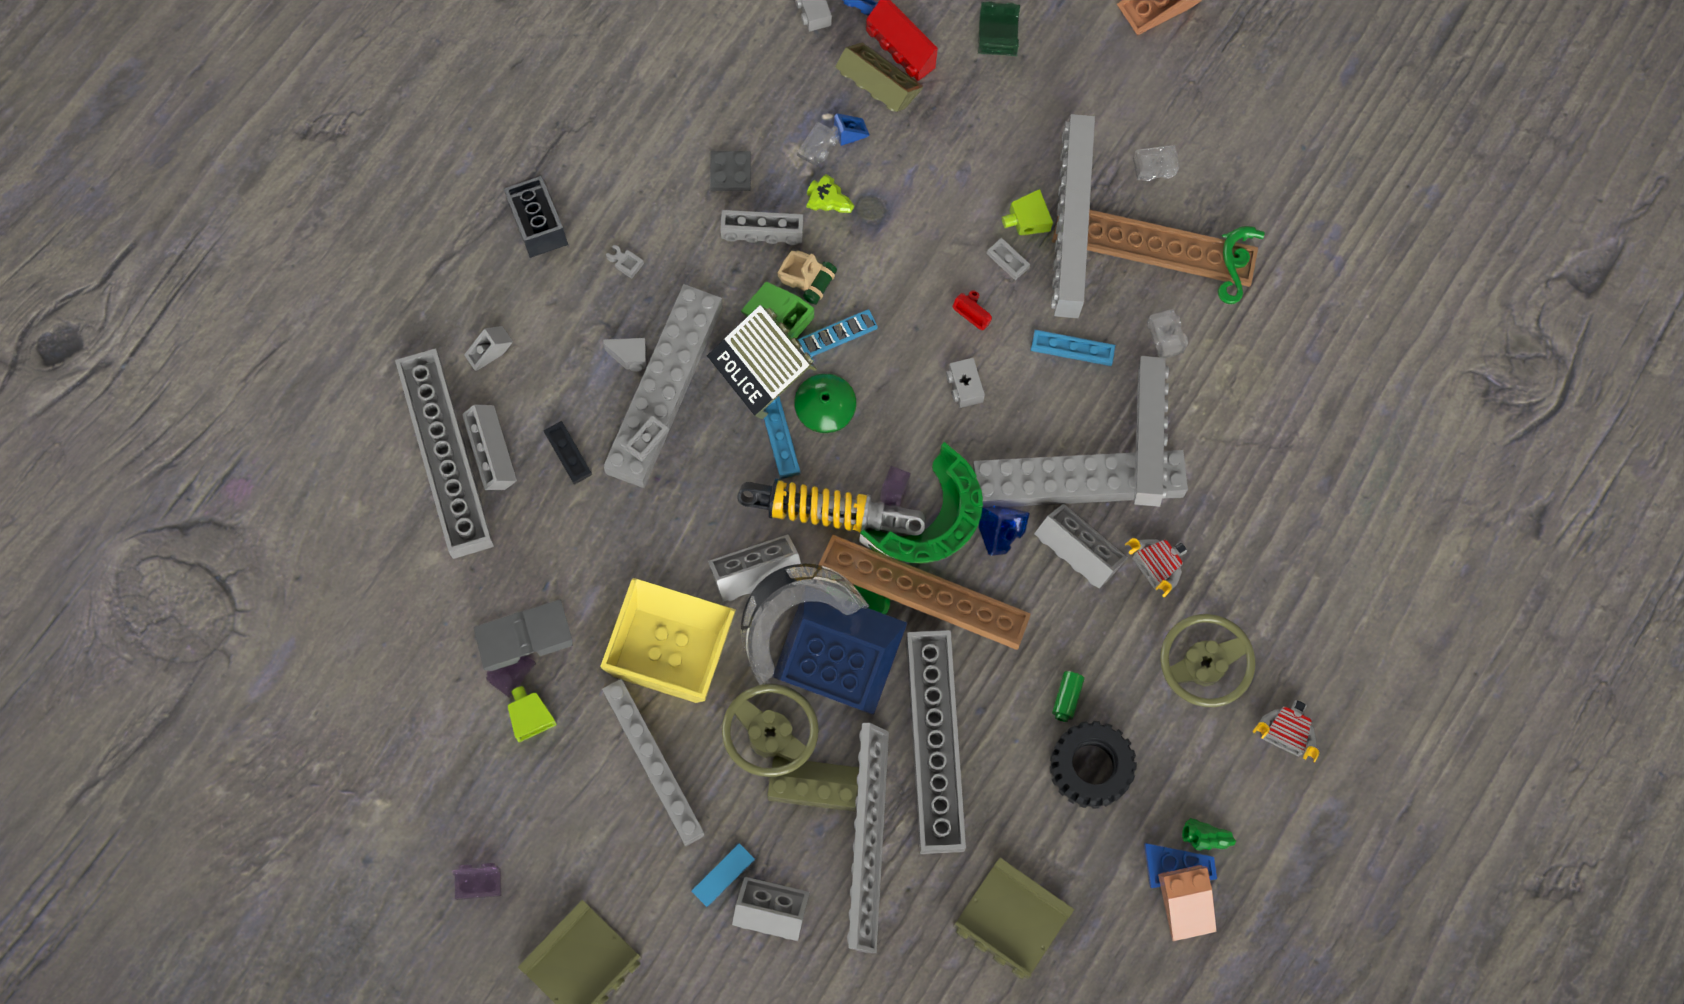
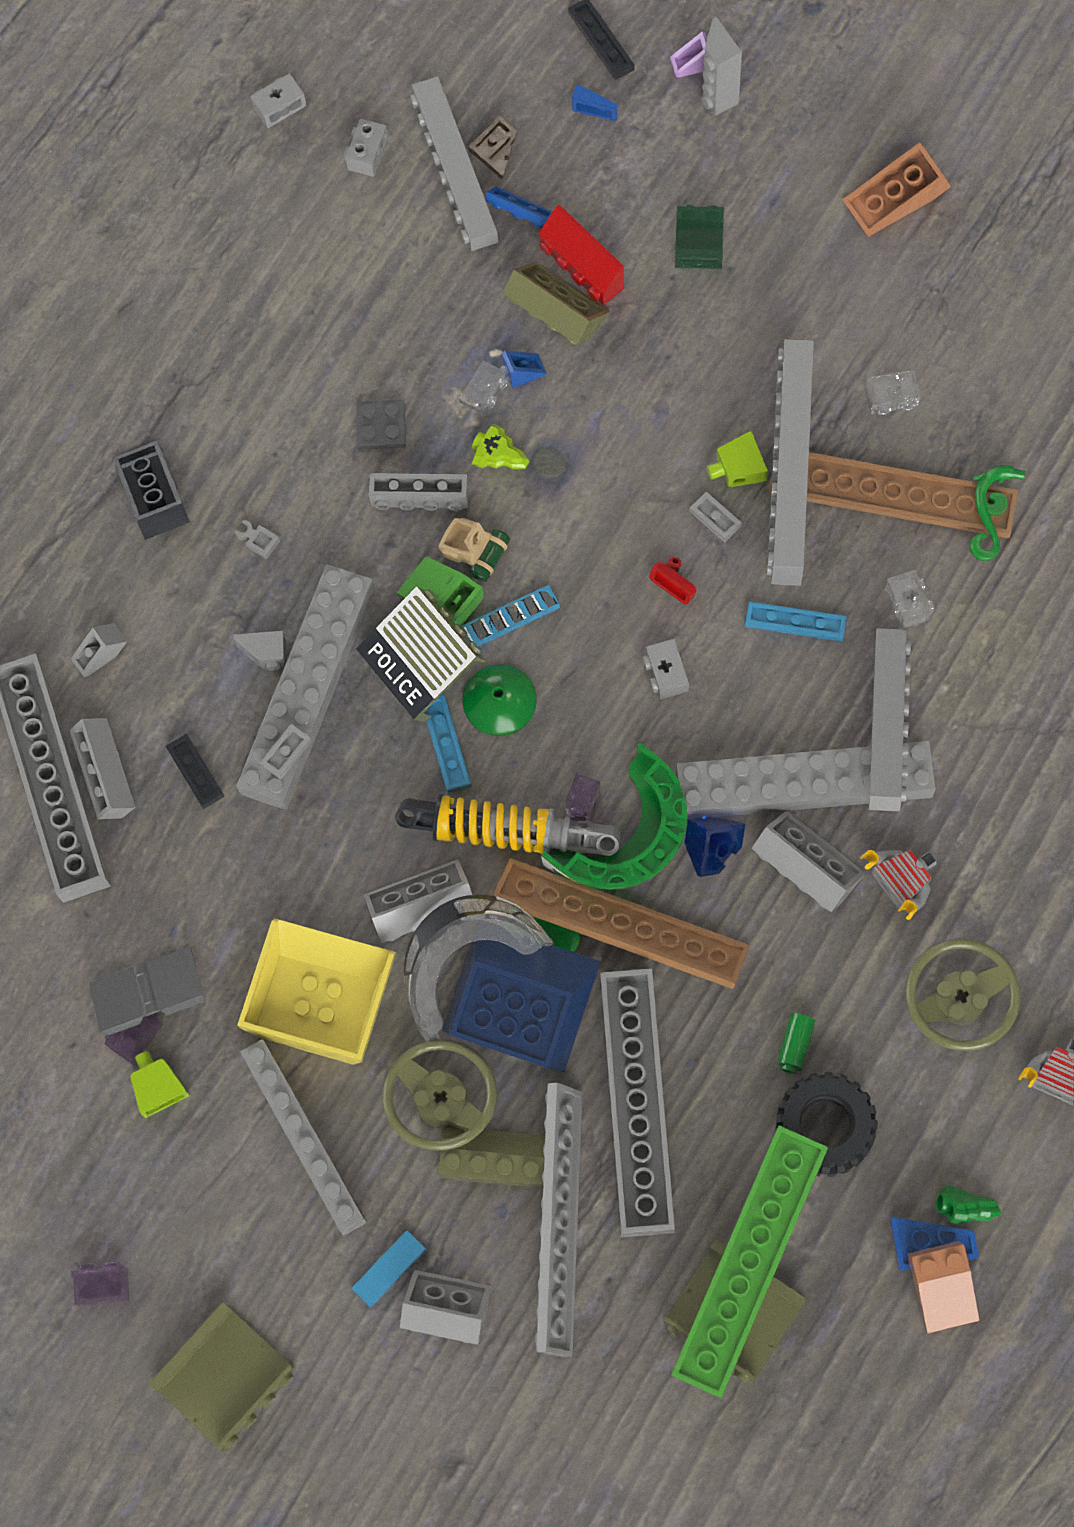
camera: 10 degrees right, 0 degrees up
none -> bright green plate [671,1126,828,1398]

